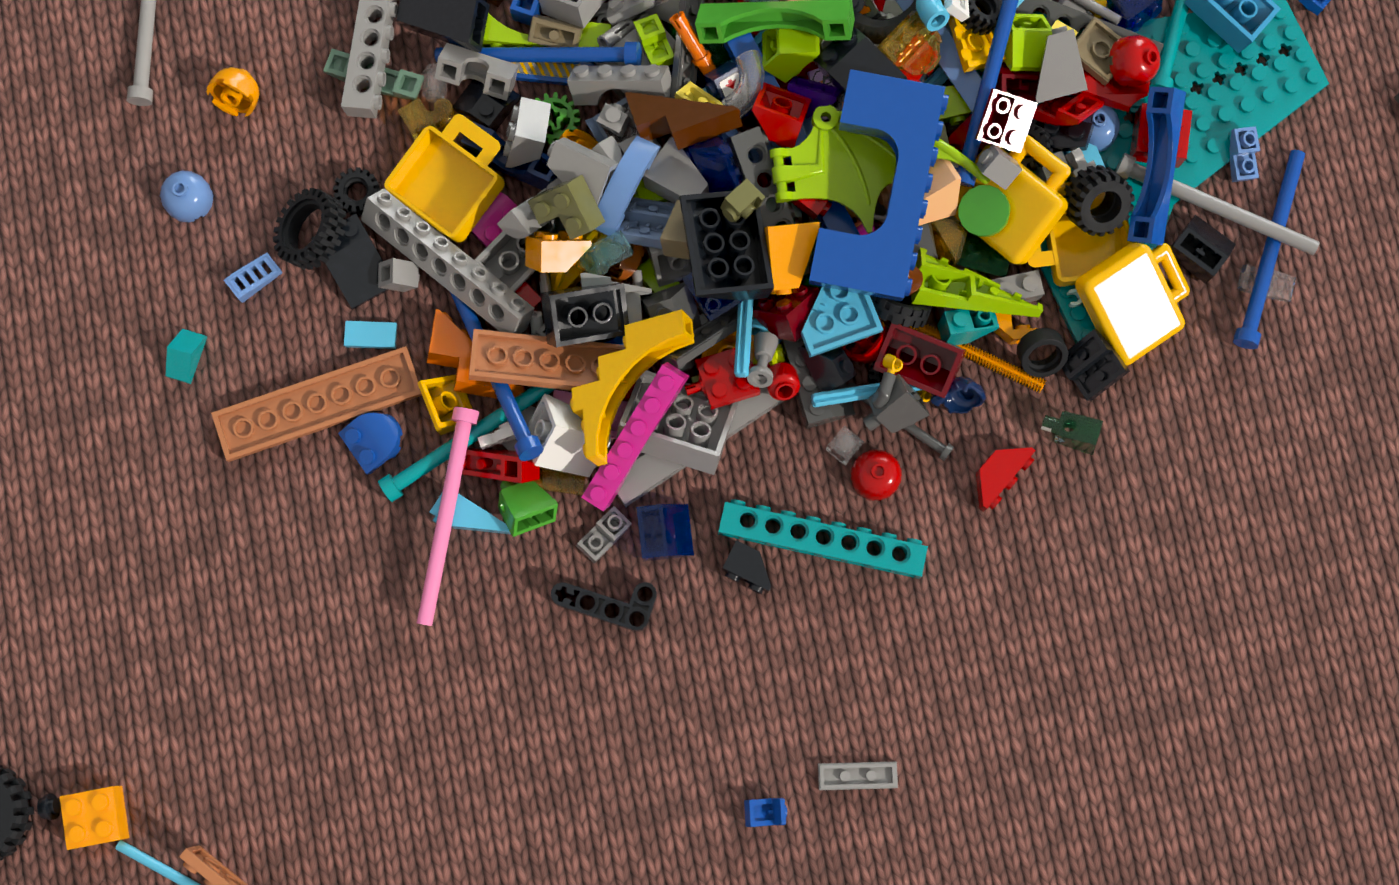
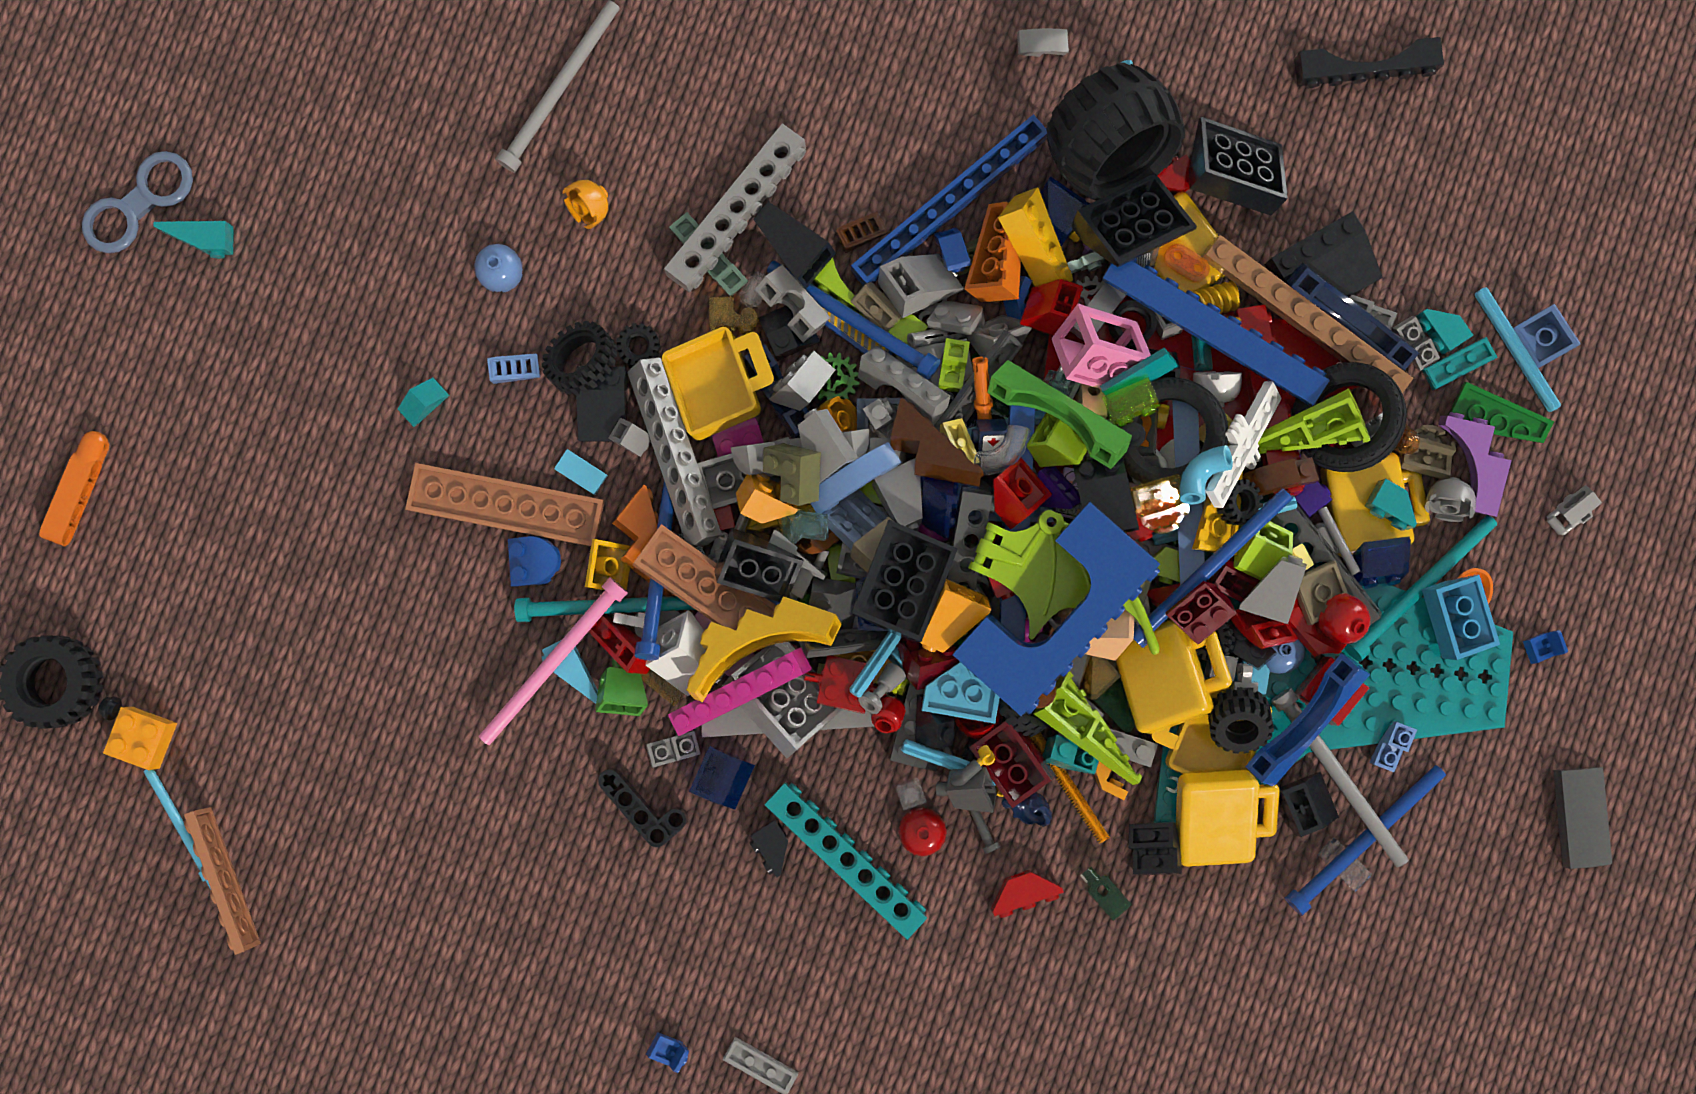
camera: 30 degrees right, 5 degrees up
olive brick [720,178,765,222] -> none
bright green tile [958,185,1010,237] -> none
light grey brick [976,144,1022,190] -> none
black tyre [1016,328,1068,378] -> none

